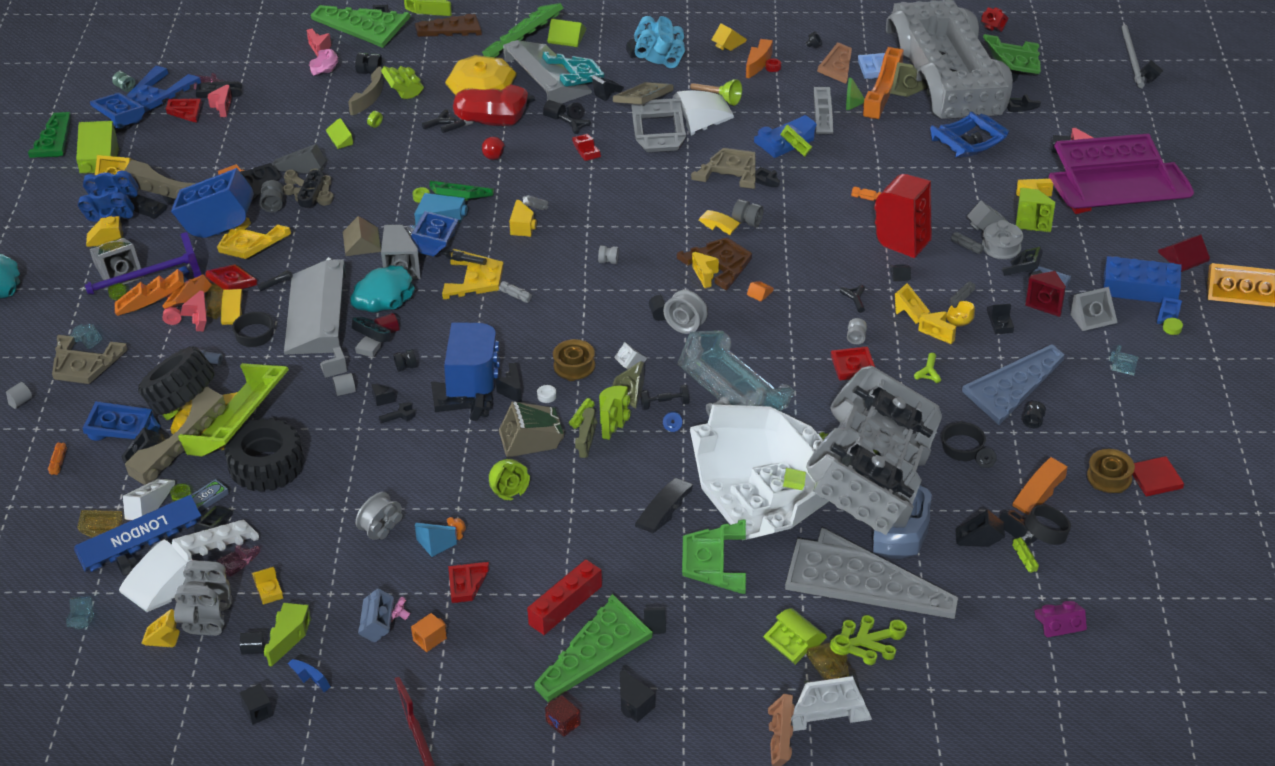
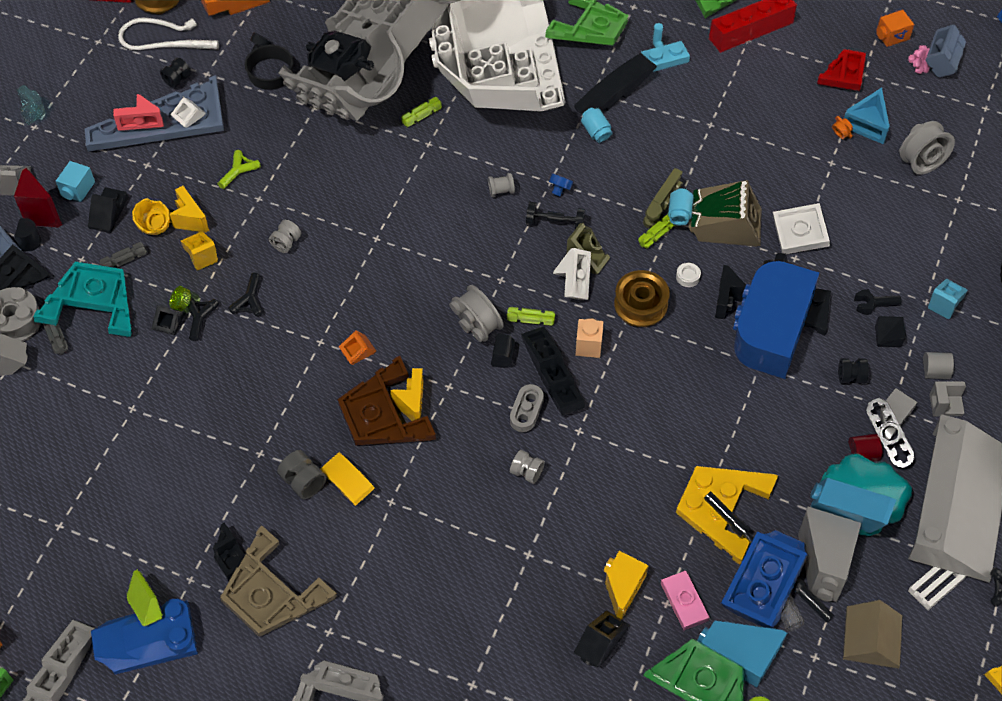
camera: 160 degrees left, 15 degrees up
lime cylinder [489,459,530,500] -> none
light grey axle [499,281,532,303] -> none
light grey axle [522,195,548,210] -> none
lime brick [599,386,631,440] -> none
windscreen [677,330,795,411] -> none
lime tile [783,468,806,491] -> none
red tile [831,346,875,381] -> none
orange axle [851,187,881,201] -> none
red brick [874,174,932,258] -> none
none -> teal wing [33,262,132,337]
none -> medium azure brick [56,161,95,202]
none -> coral slope [113,94,164,131]
none -> white piece [118,18,219,50]
none -> clear neon green tile [169,286,191,311]
none -> white slope [171,97,206,128]
none -> black piece [184,297,219,341]
none -> lime axle [507,307,555,325]
none -> light grey plate [510,384,544,432]
none -> black slope [521,326,585,416]
none -> black slope [574,610,630,668]
none -> light nougat brick [575,319,603,358]
none -> medium azure brick [581,108,612,143]
none -> medium azure plate [641,23,690,72]
none -> bright pink plate [661,571,710,630]
none -> medium azure brick [668,189,694,226]
none -> white plate [773,203,830,254]
none -> dark azure slope [810,478,896,533]
none -> medium azure slope [928,278,968,319]

